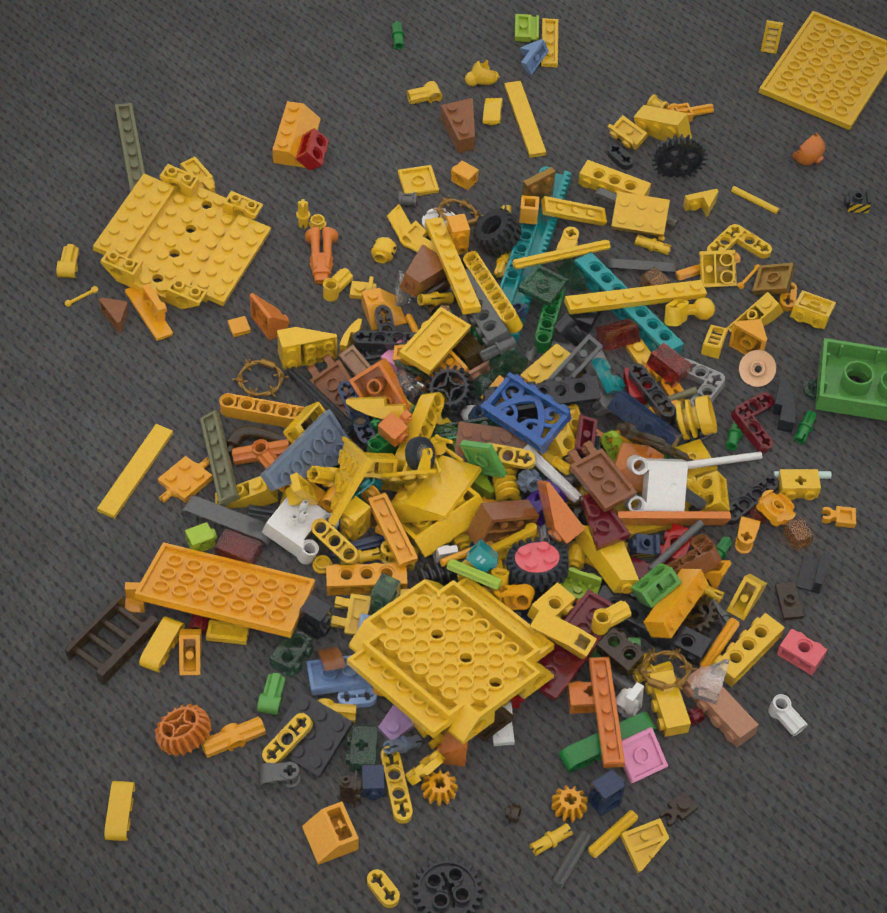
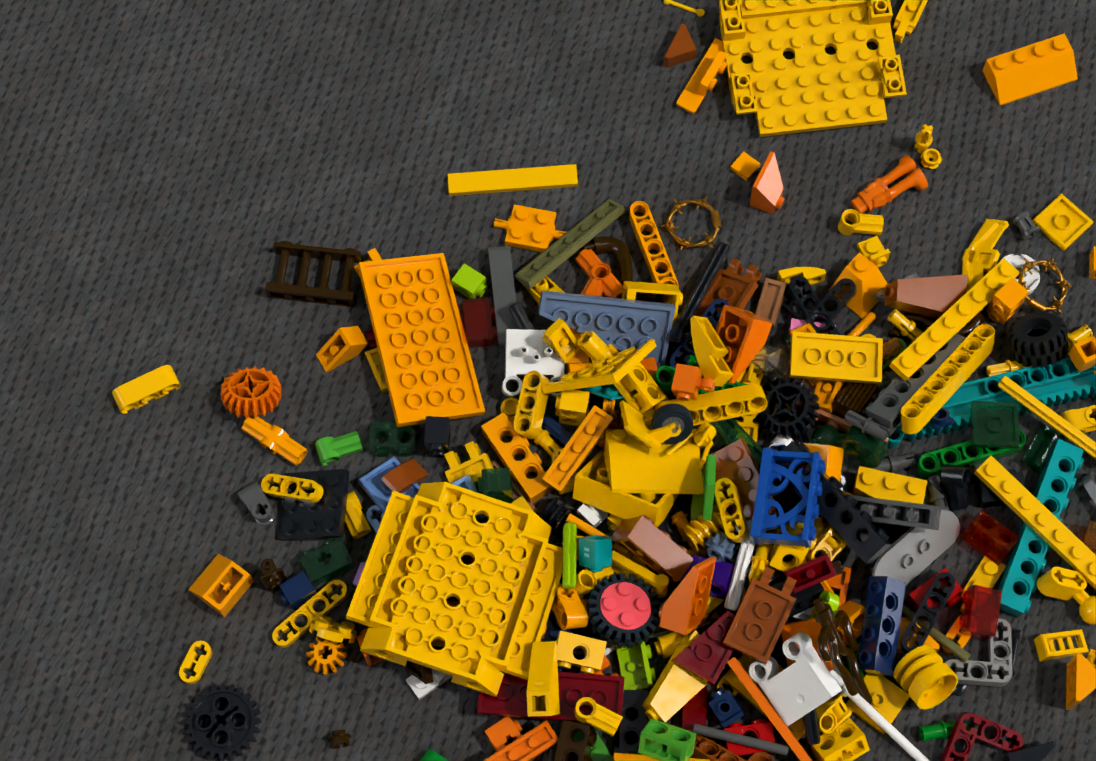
camera: 65 degrees right, 15 degrees up
yellow beam [139,616,185,673] -> none
yellow slope [277,327,337,370] -> none
red brick [296,128,329,170] -> none
yellow head [371,237,397,264] -> none
sand blue pin [383,735,422,754] -> none
teal plate [591,357,626,395] -> none
light nougat dish [739,350,776,387] -> none

